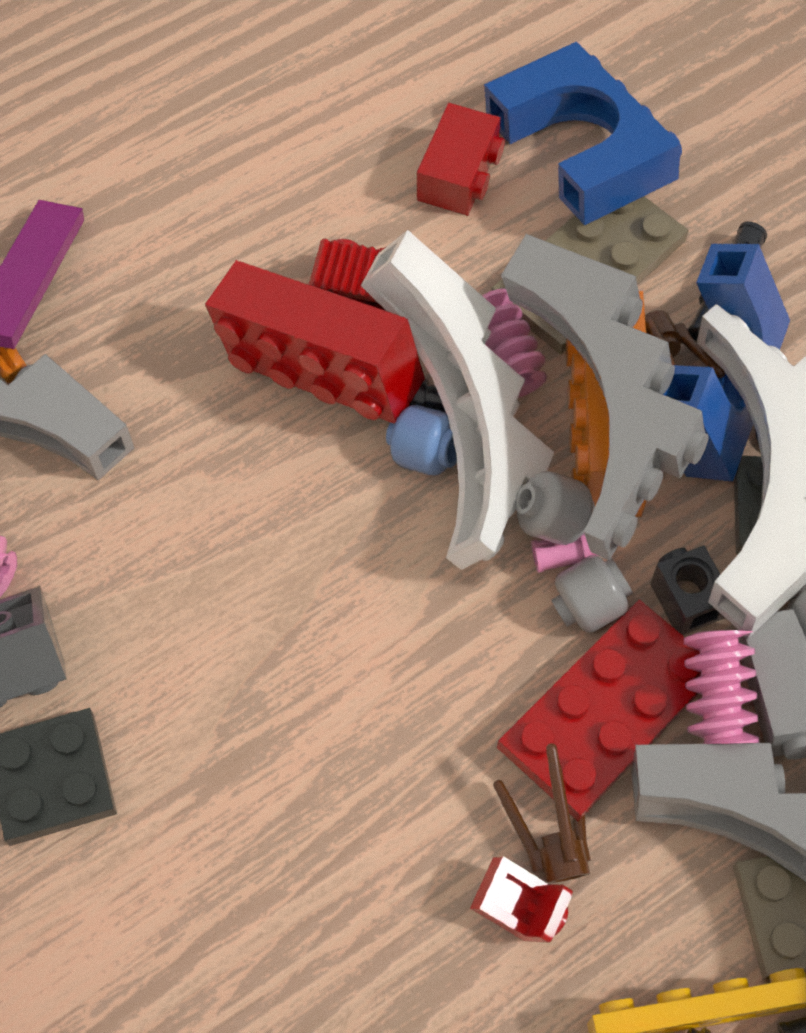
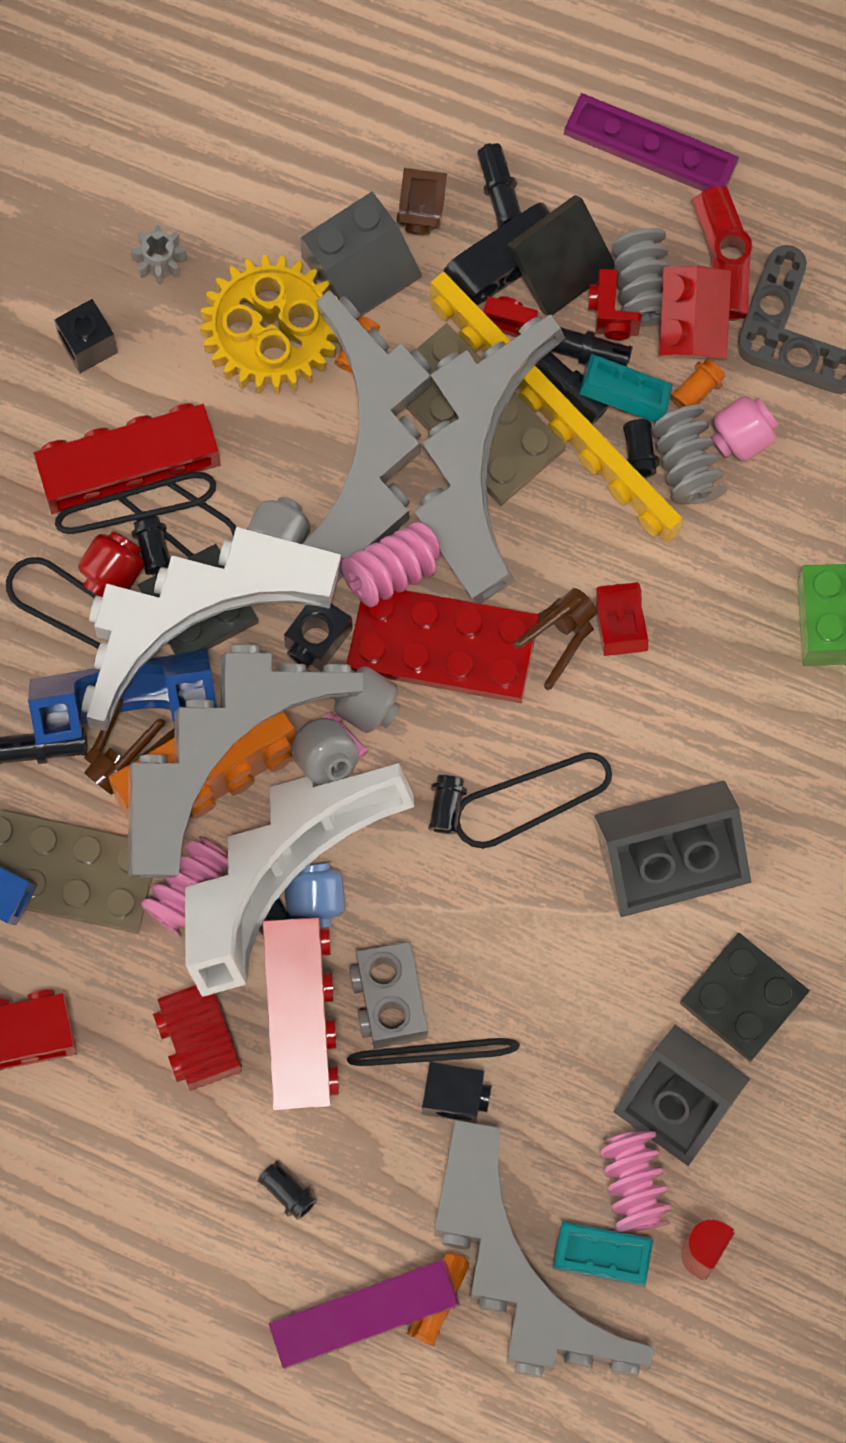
camera: 125 degrees left, 10 degrees up
none -> black pin [258,1160,317,1220]
none -> black piece [347,1038,520,1066]
none -> light grey brick [349,942,428,1049]
none -> black brick [422,1062,492,1124]
none -> black pin [428,775,467,834]
none -> black piece [457,752,612,849]
none -> dark grey slope [594,781,751,917]

